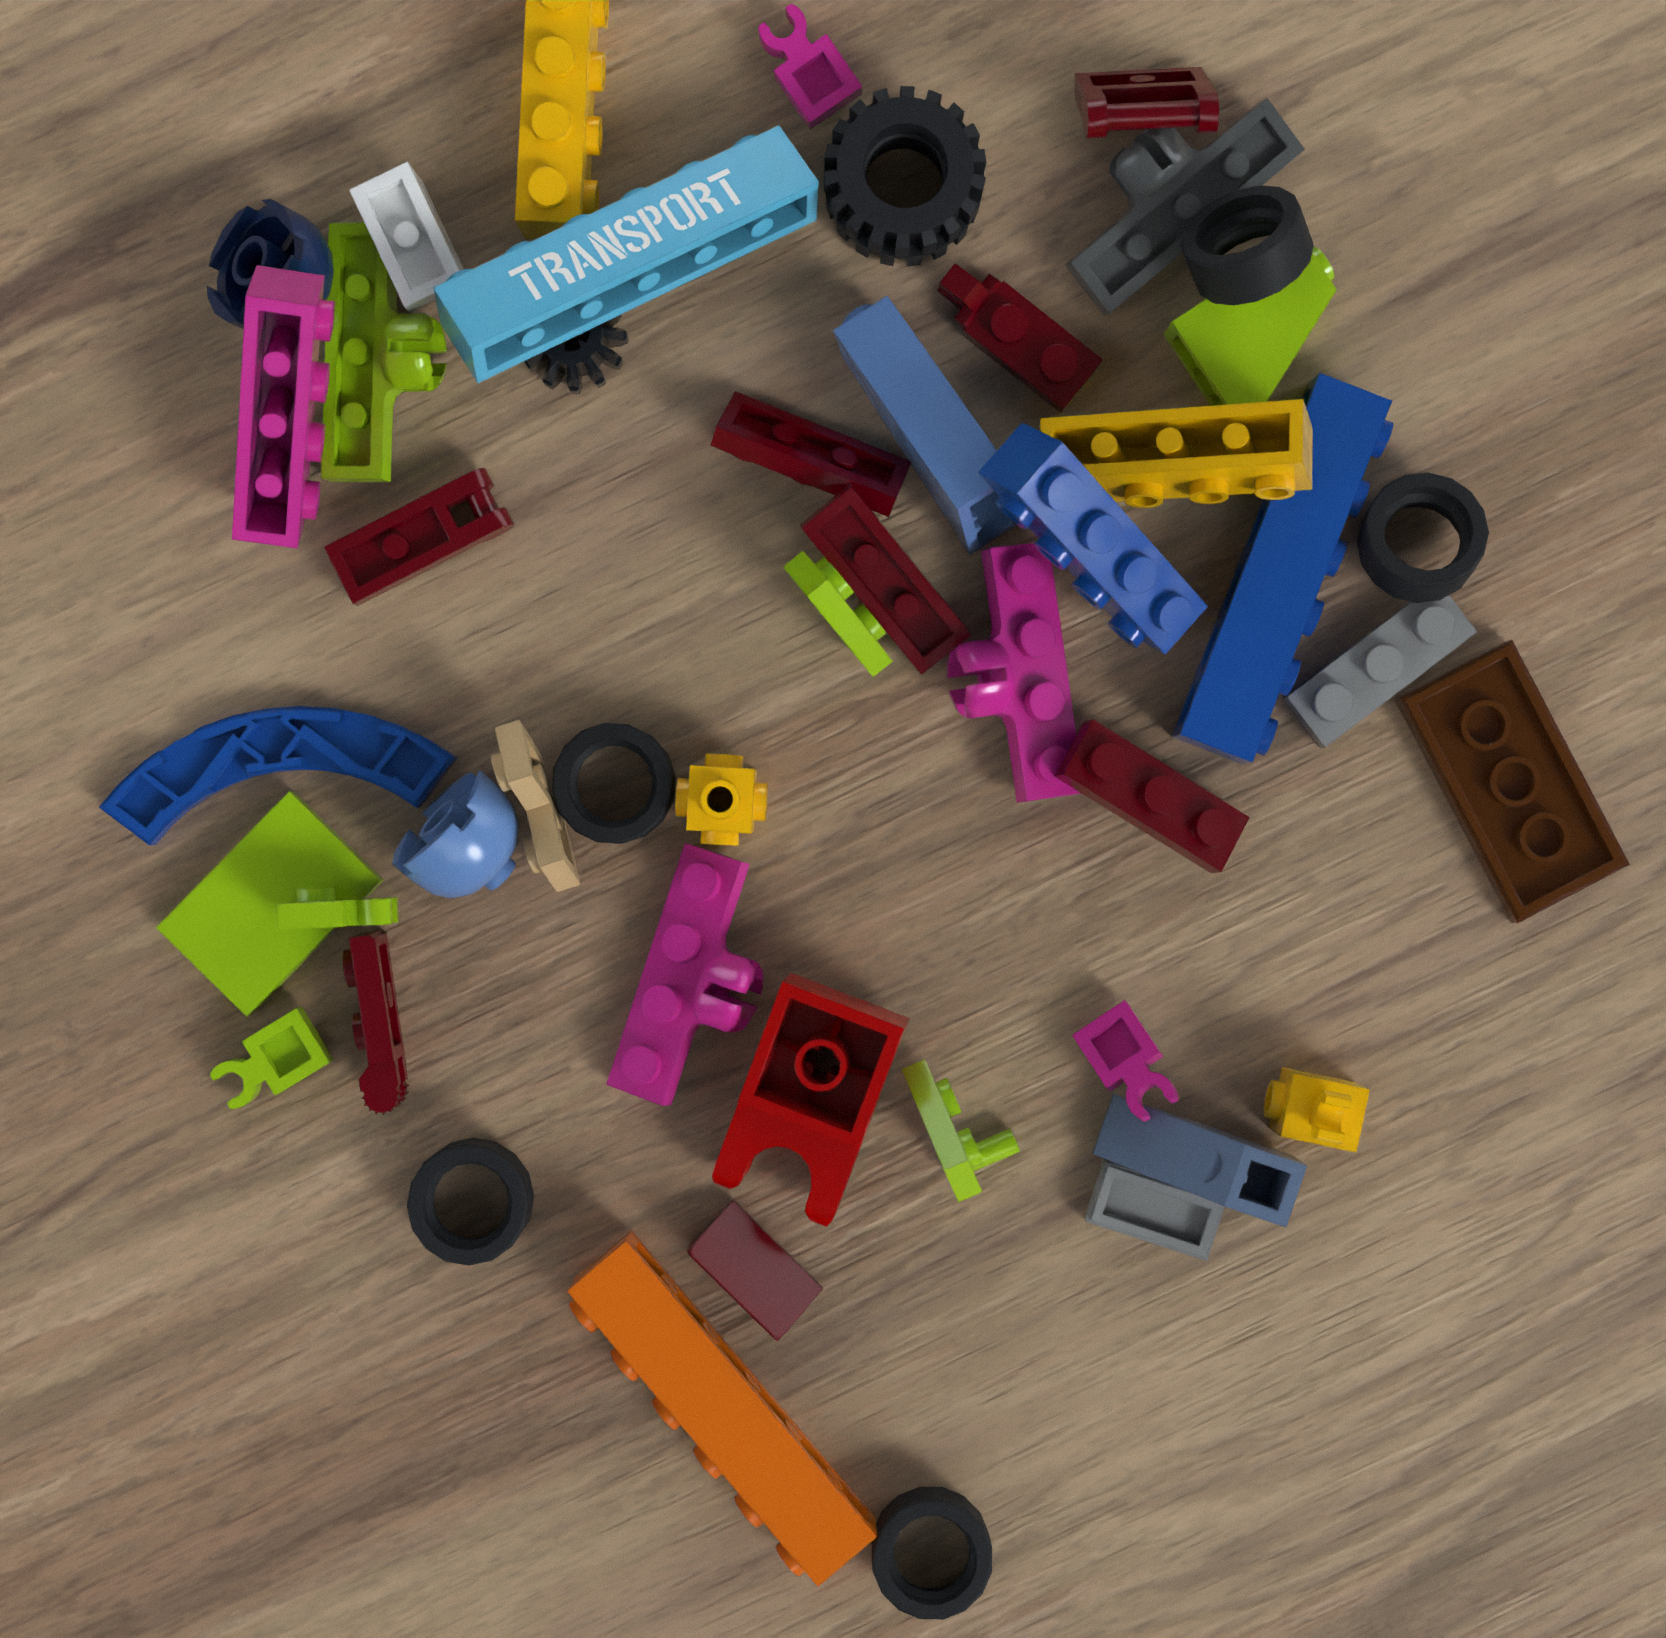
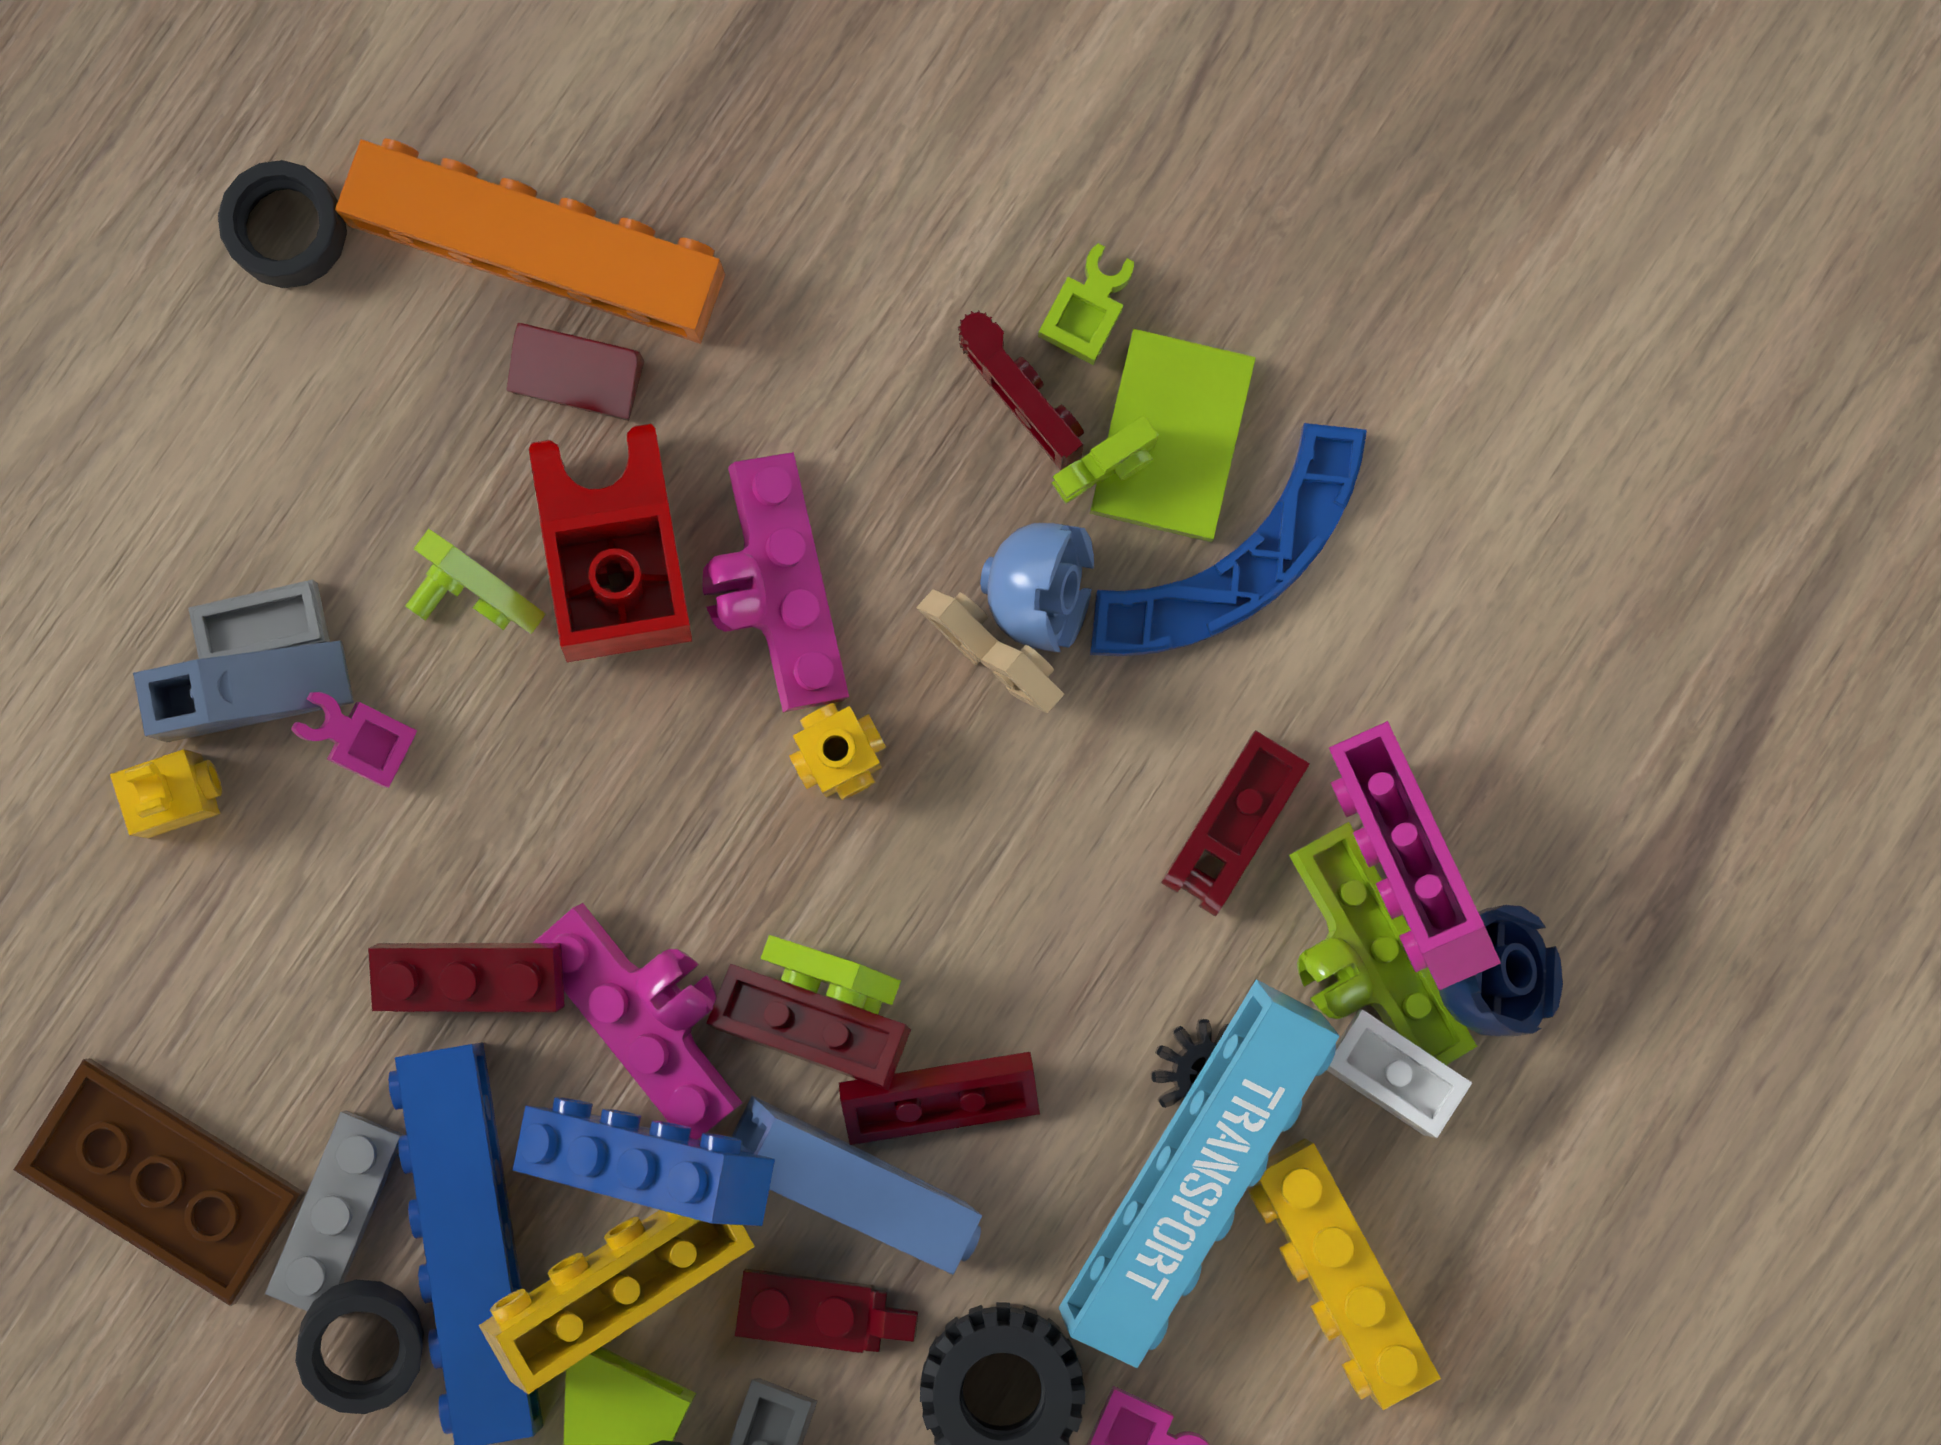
camera: 150 degrees right, 5 degrees down
black tyre [407,1138,534,1266] -> none
black tyre [552,723,676,844] -> none

